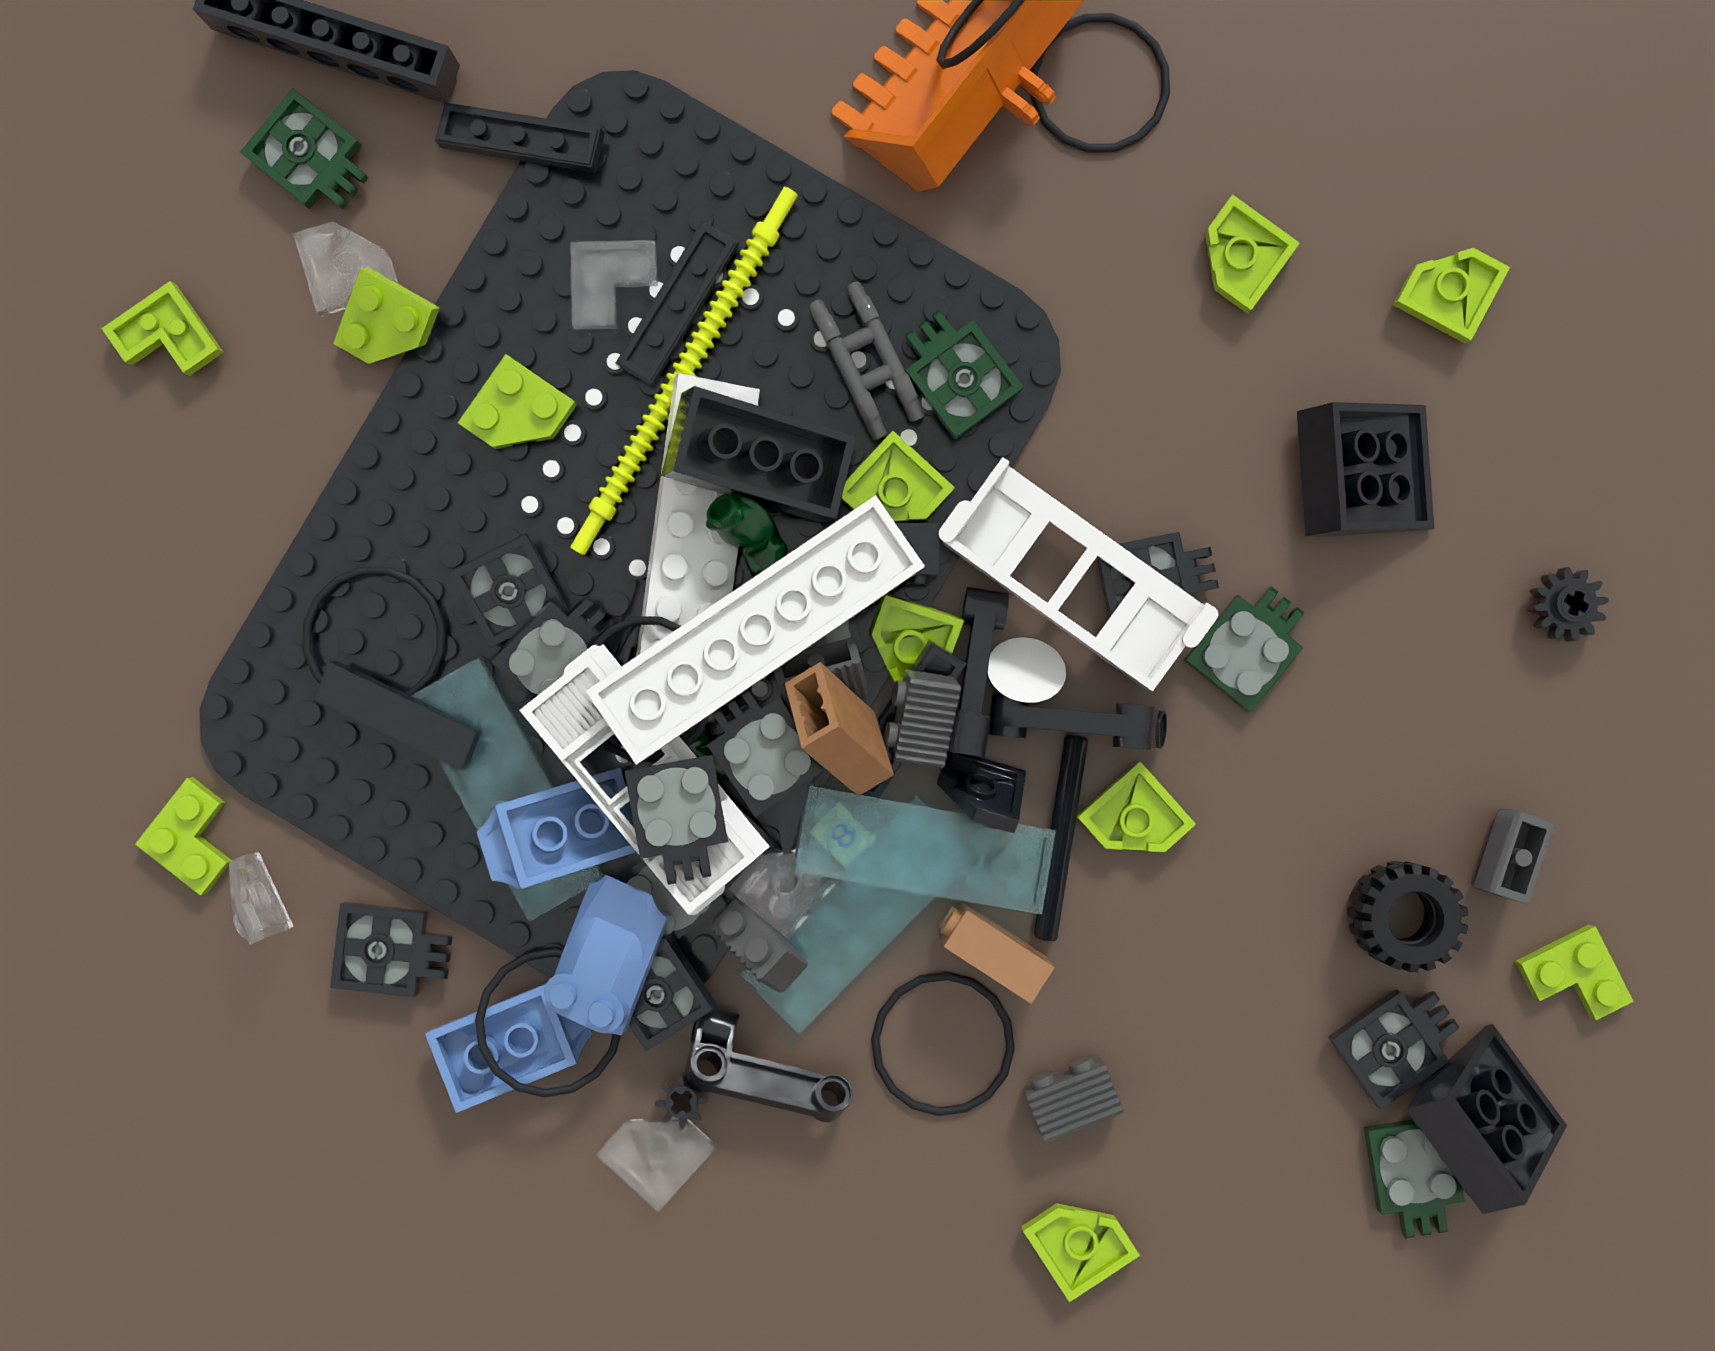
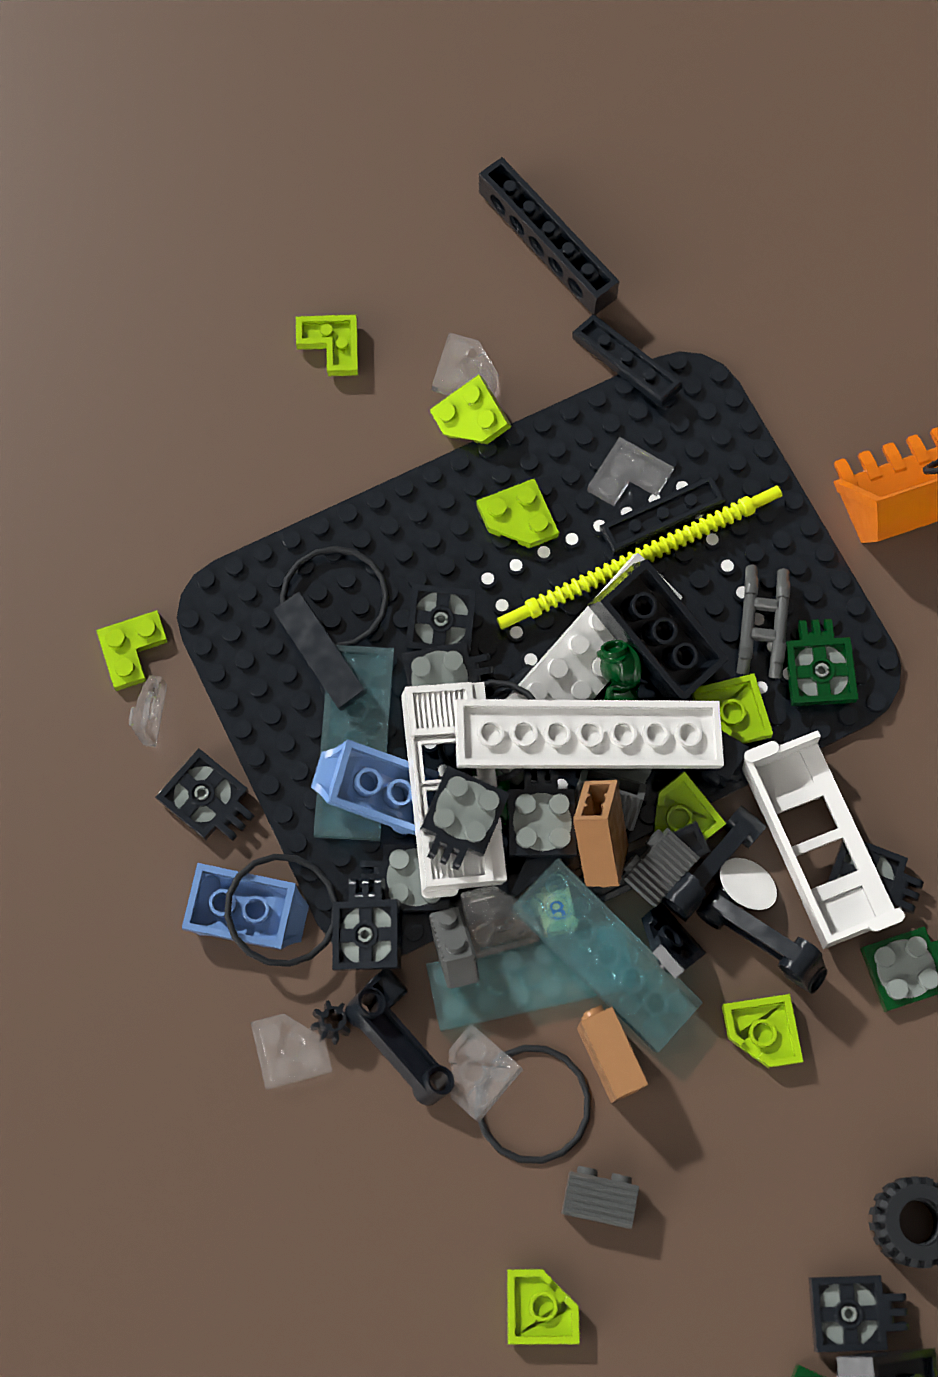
camera: 35 degrees right, 15 degrees down
dark green piece [240,88,369,209] -> none
medium blue slope [544,875,670,1035] -> none
black axle [1034,735,1088,942] -> none
none -> clear plate [449,1024,523,1122]

